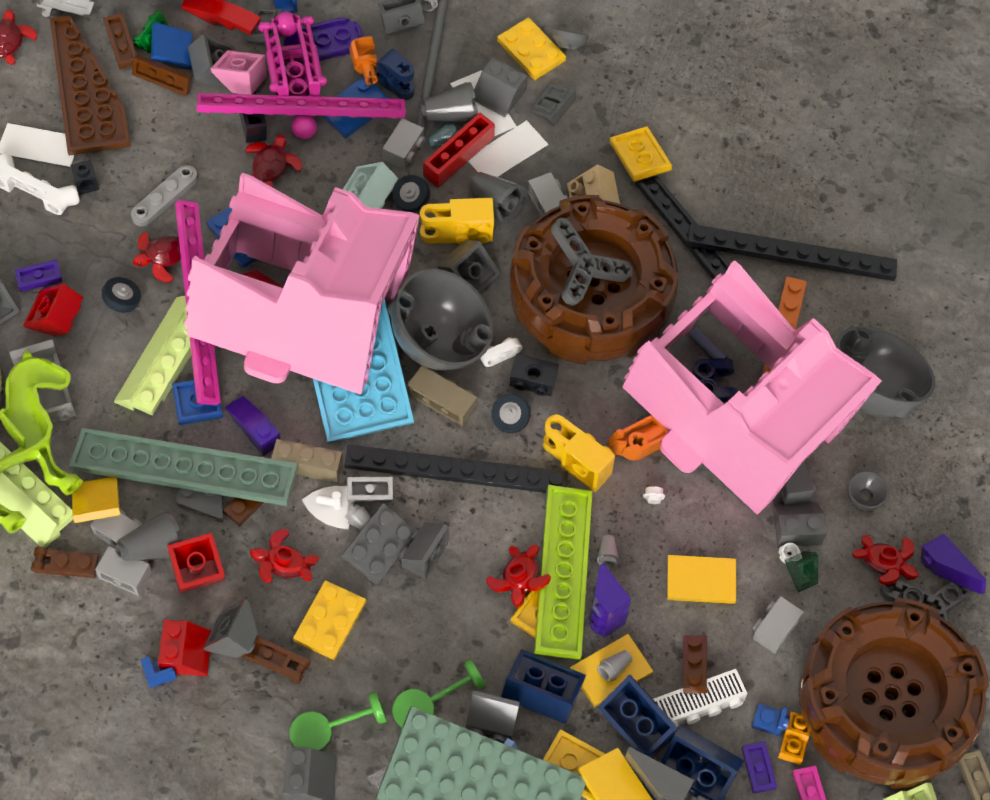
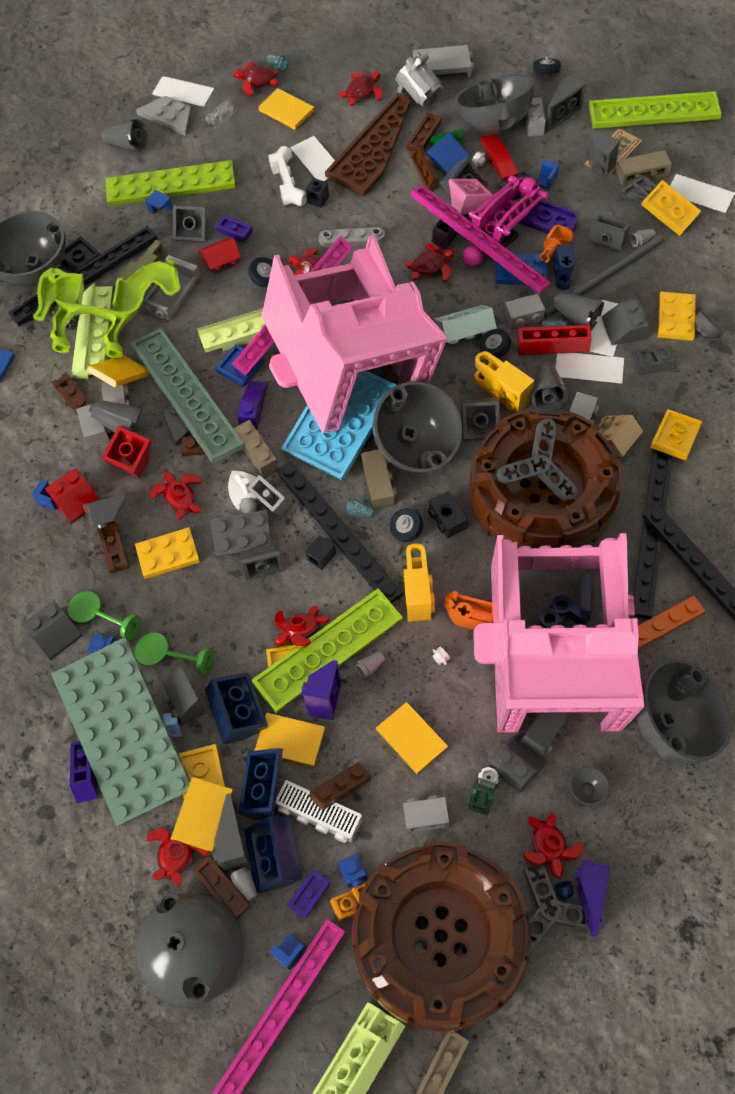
camera: 55 degrees right, 0 degrees up
white plate [480,338,523,367] -> none
light grey cone [597,650,632,681] -> none
none -> blue bracket [87,633,117,654]
none -> black brick [305,535,336,570]
none -> clear light blue cone [345,498,374,519]
none -> white plate [472,152,486,167]
none -> dark blue hinge [555,881,574,900]

